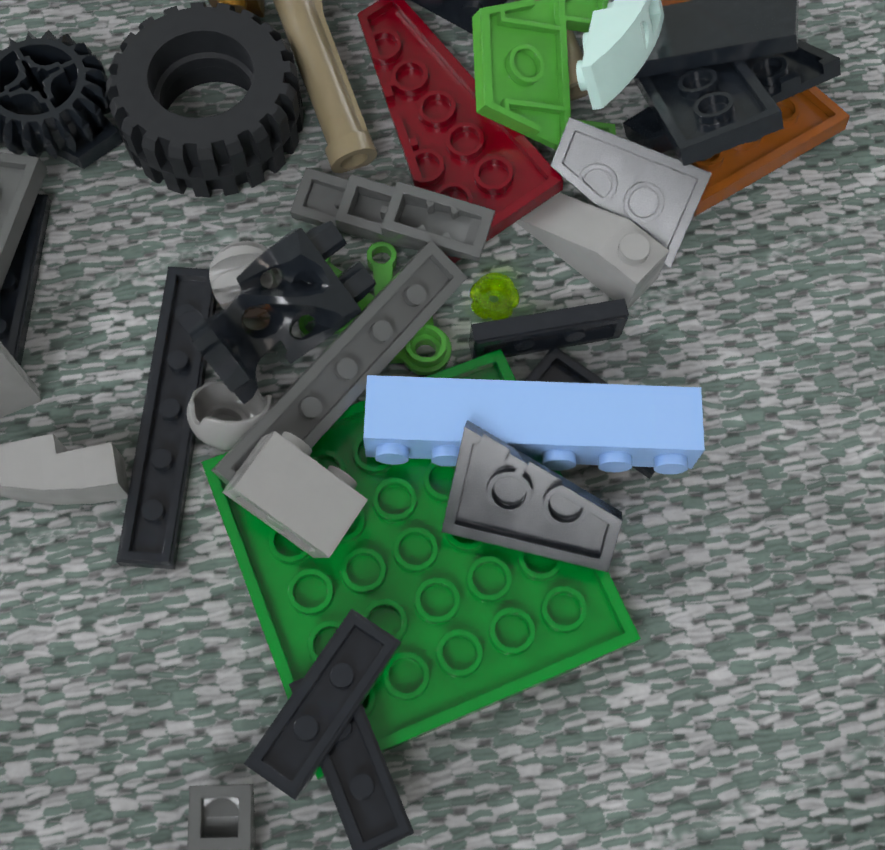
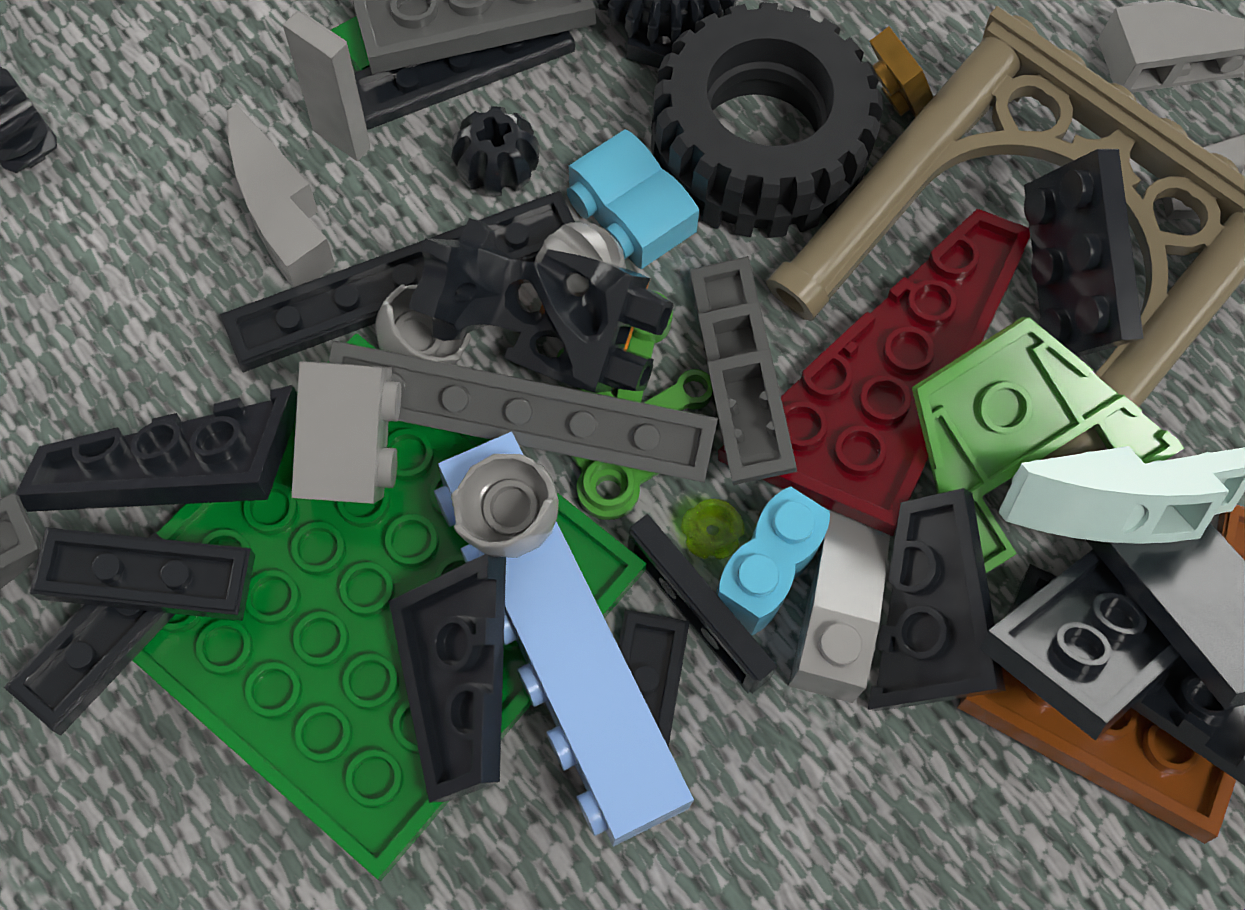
camera: 60 degrees right, 0 degrees up
none -> black wing [15,385,298,512]
none -> black piece [451,106,540,196]
none -> light grey hair [451,454,559,558]
none -> medium azure brick [567,129,699,269]
none -> medium azure brick [716,486,830,635]

